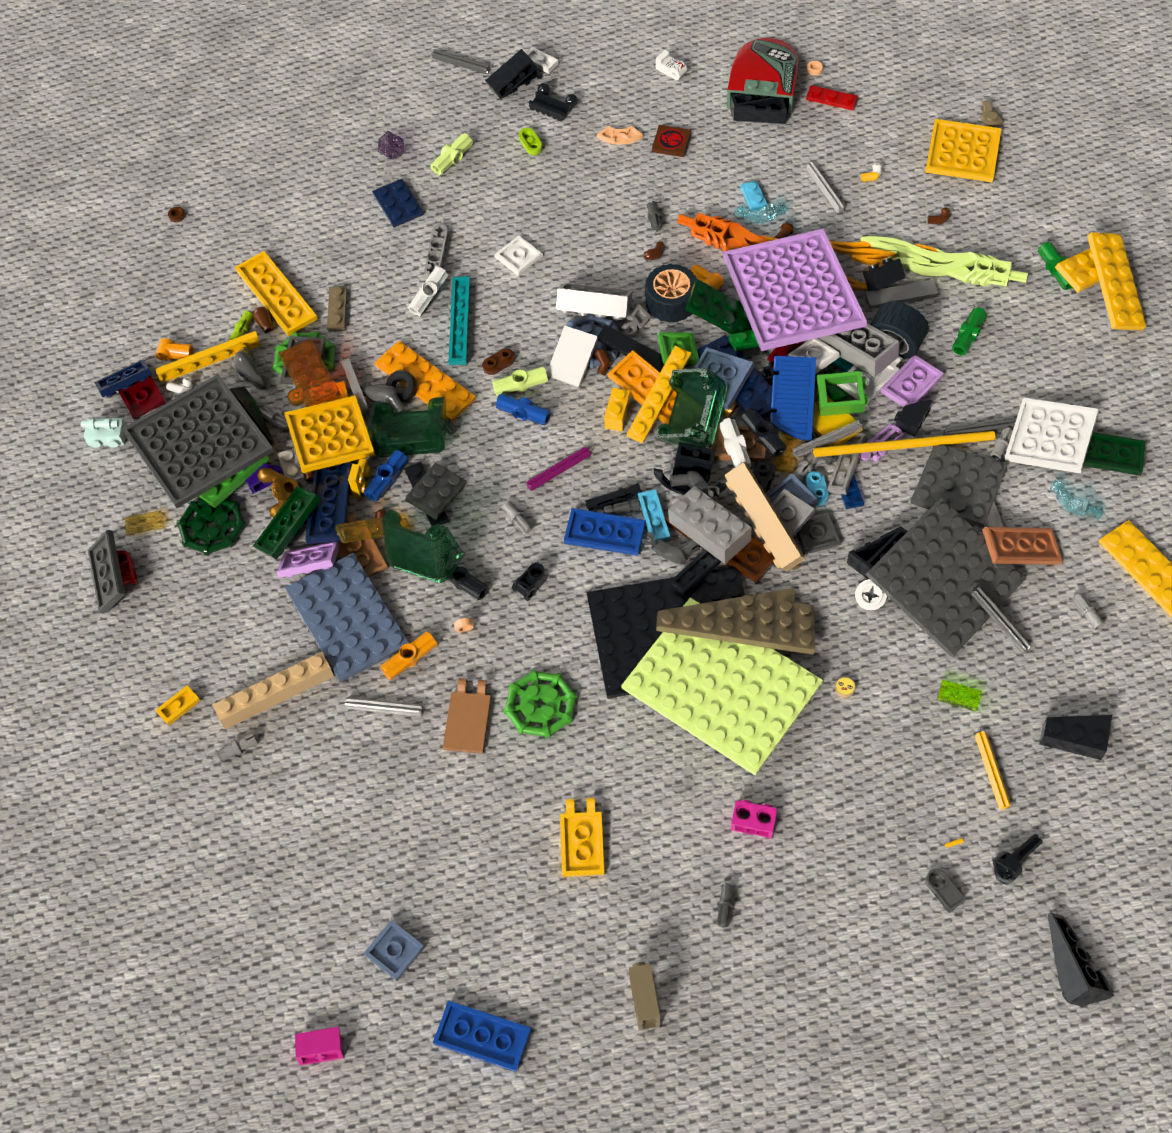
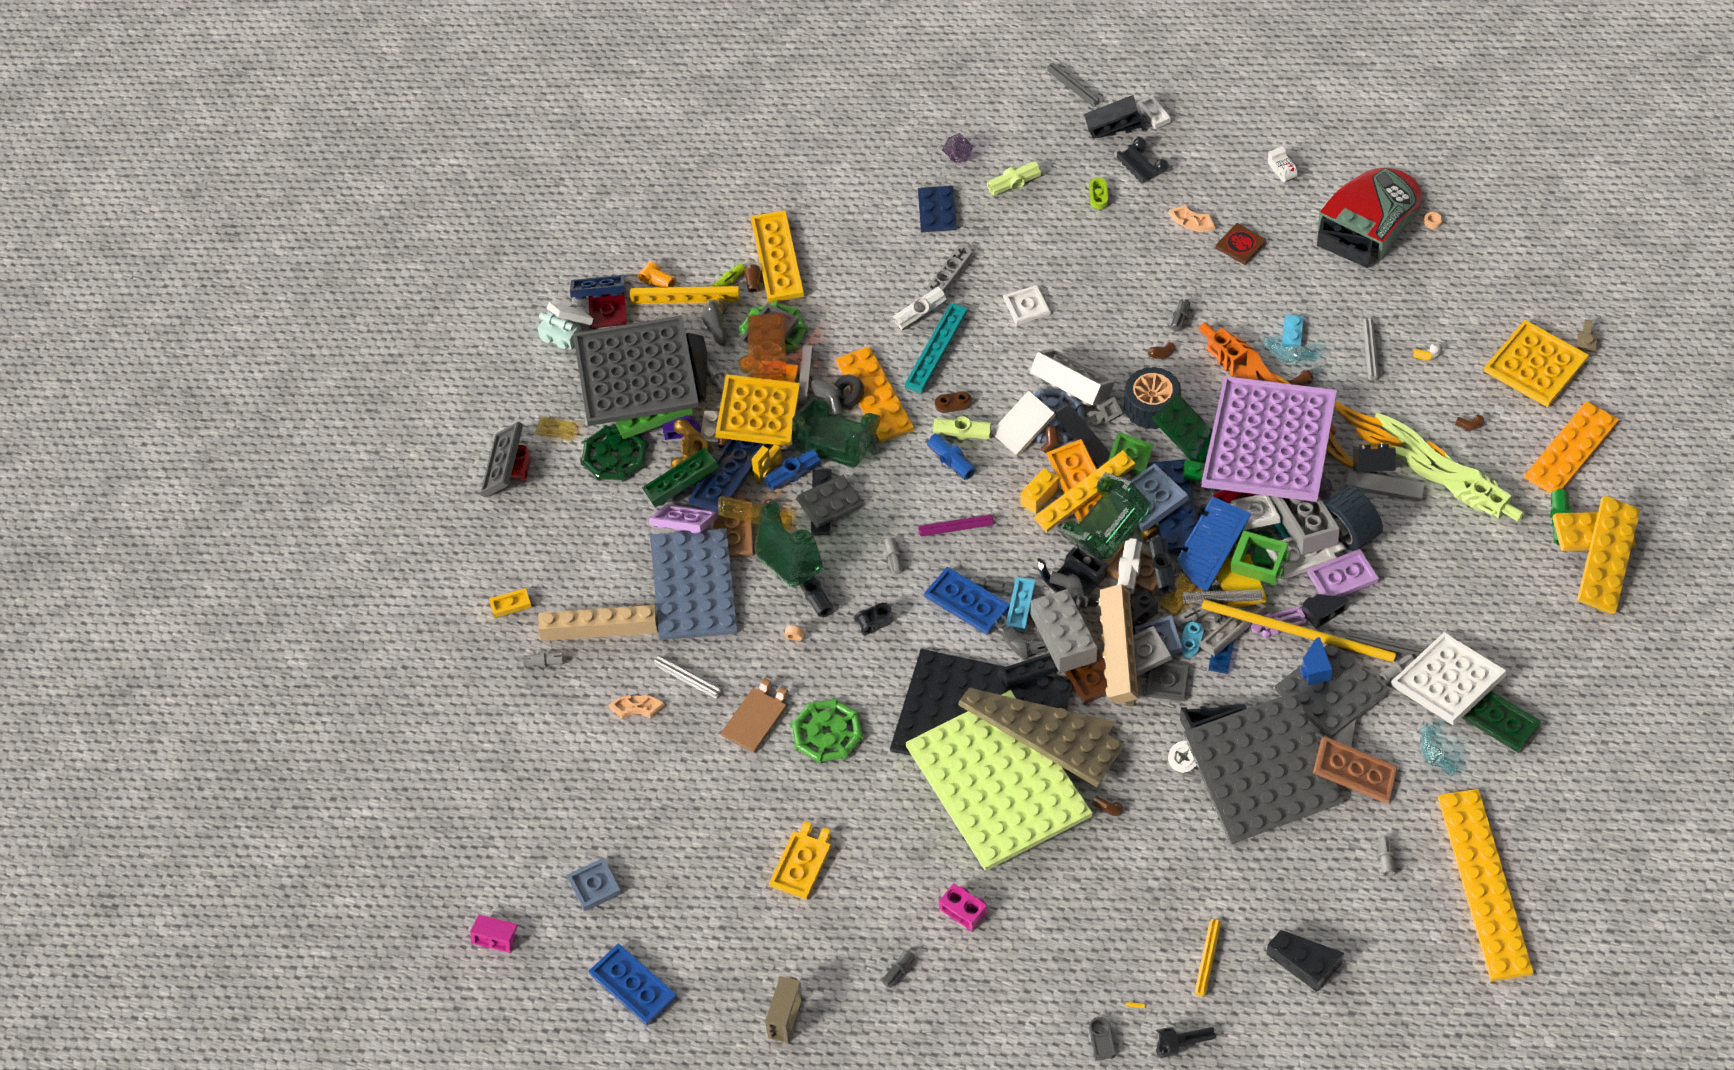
camera: 25 degrees right, 5 degrees down
white arm [166,378,193,394] -> none
reddish brown tile [168,207,185,222] -> none
dark tan plate [327,286,347,331] -> none
light orange piece [380,632,438,680] -> none
black pin [585,483,642,511] -> none
light orange piece [691,264,725,290] -> none
red plate [806,85,858,111] -> none
tile [835,677,855,698] -> none
clear neon green plate [937,679,982,711] -> none
green piece [952,307,987,356] -> none
axle [971,587,1031,652] -> none
none -> white tile [547,302,593,325]
none -> light nougat tile [609,695,665,719]
none -> reddish brown arm [1092,796,1123,816]
none -> blue slope [1300,637,1332,685]
none -> light orange plate [1524,401,1619,493]

